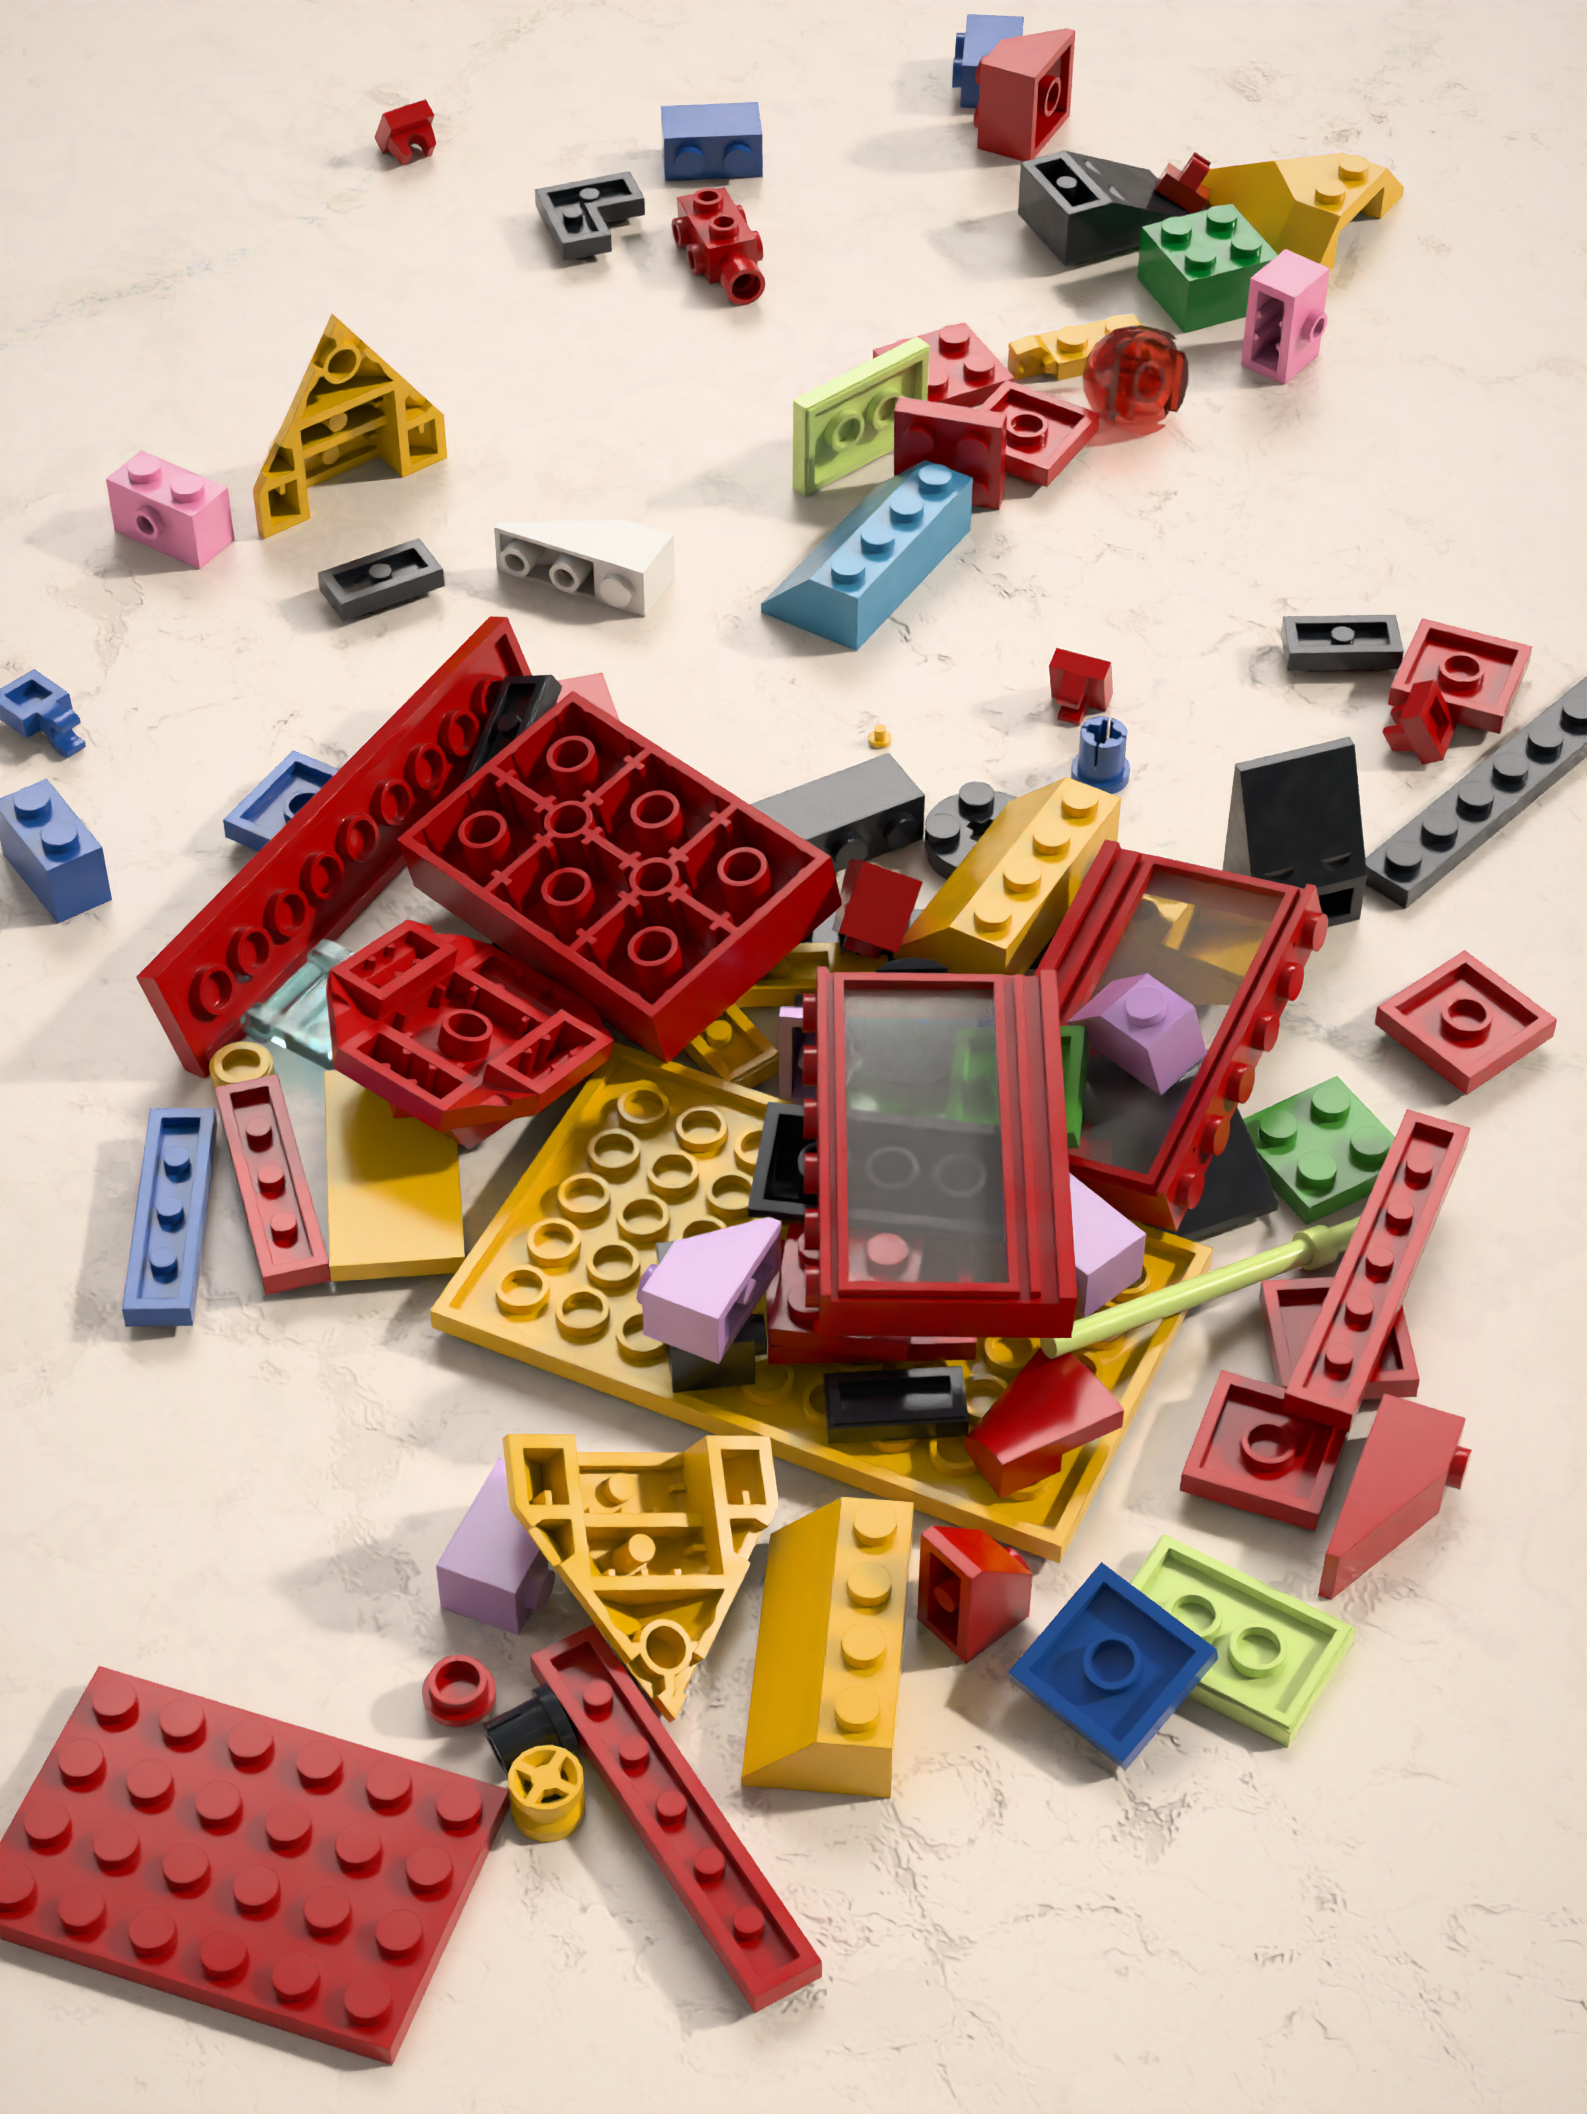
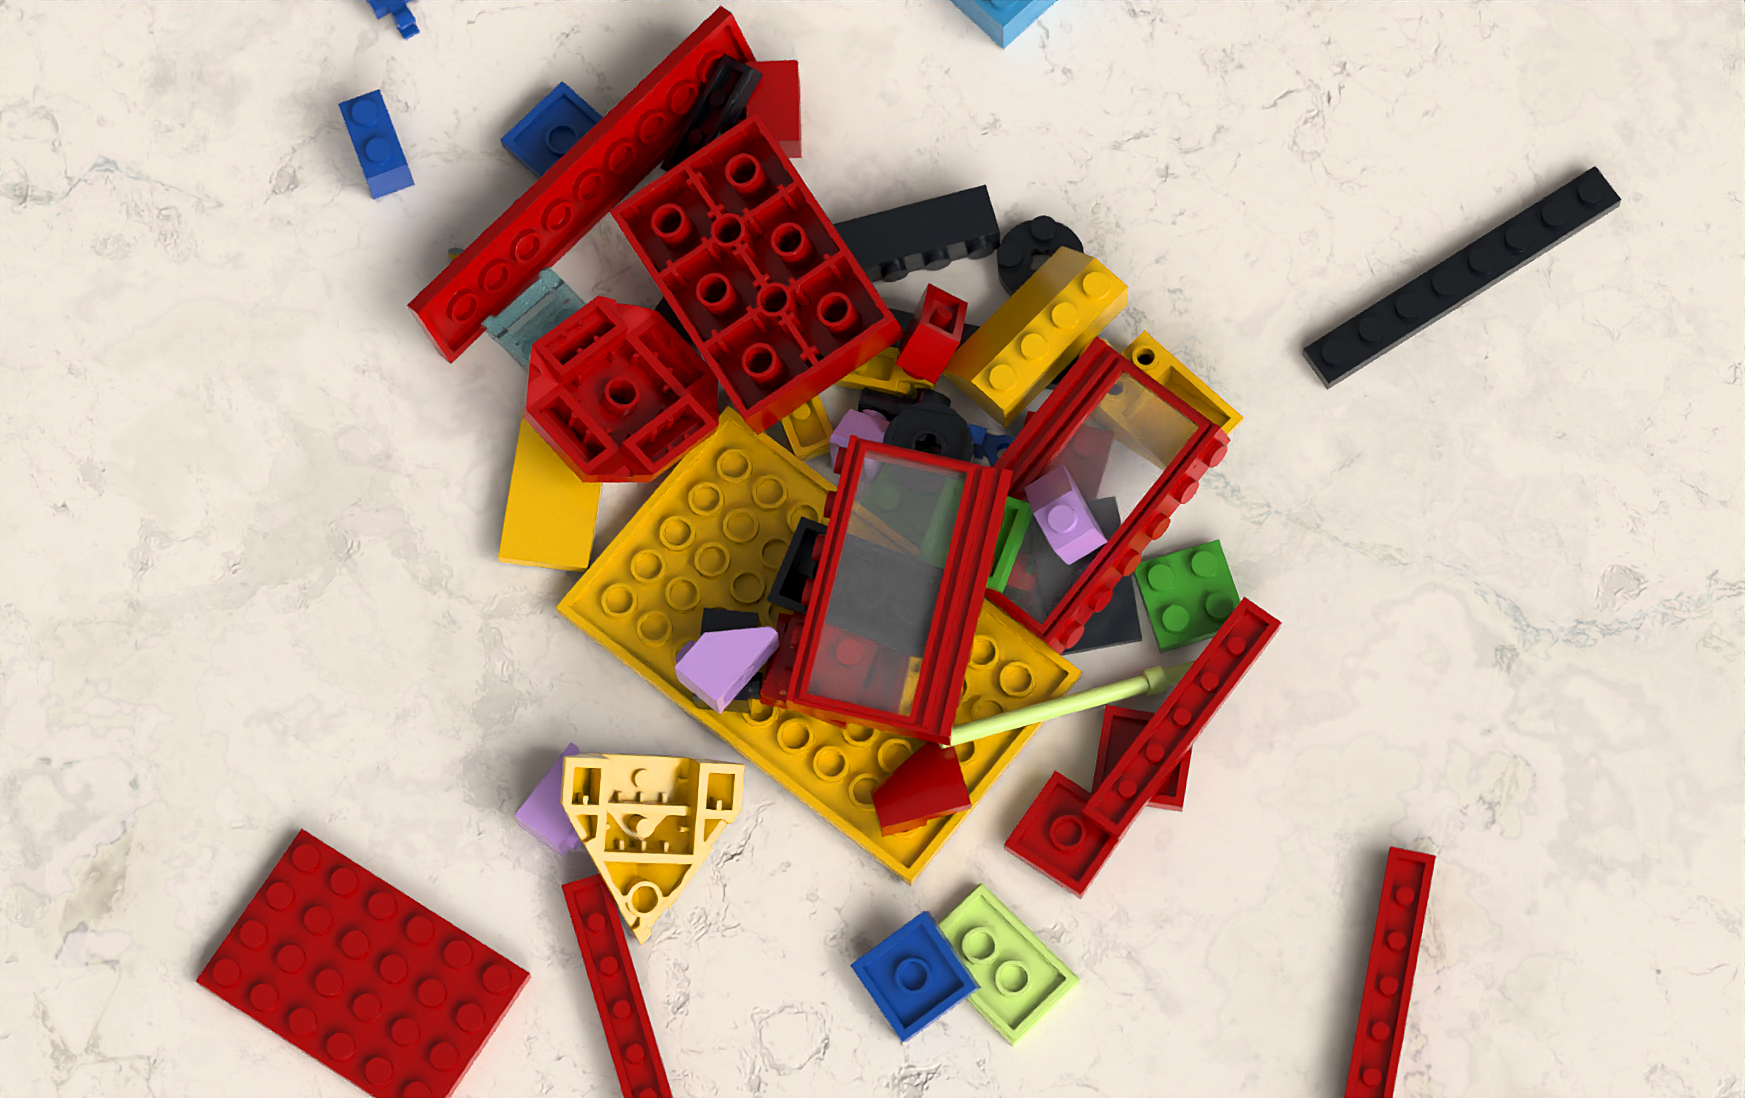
camera: 20 degrees right, 25 degrees up
plate [122,1108,218,1327] -> none
yellow tile [209,1041,275,1091] -> none
plate [214,1074,331,1295] -> none
red plate [422,1654,496,1727] -> none
black bush [482,1683,579,1777] -> none
yellow wheel [508,1745,586,1843] -> none
yellow slope [741,1497,914,1798] -> none
black tile [823,1366,969,1444] -> none
yellow piece [868,724,891,748] -> none
red slope [917,1526,1033,1664] -> none
red tile [1049,648,1113,725] -> none
slope [1069,1173,1146,1318] -> none
blue bush [1071,716,1130,794] -> none
black slope [1222,737,1367,927] -> none
black plate [1281,614,1404,672] -> none
slope [1318,1393,1472,1600] -> none
plate [1374,950,1557,1095] -> none
red tile [1382,679,1457,764] -> none
plate [1388,618,1533,734] -> none

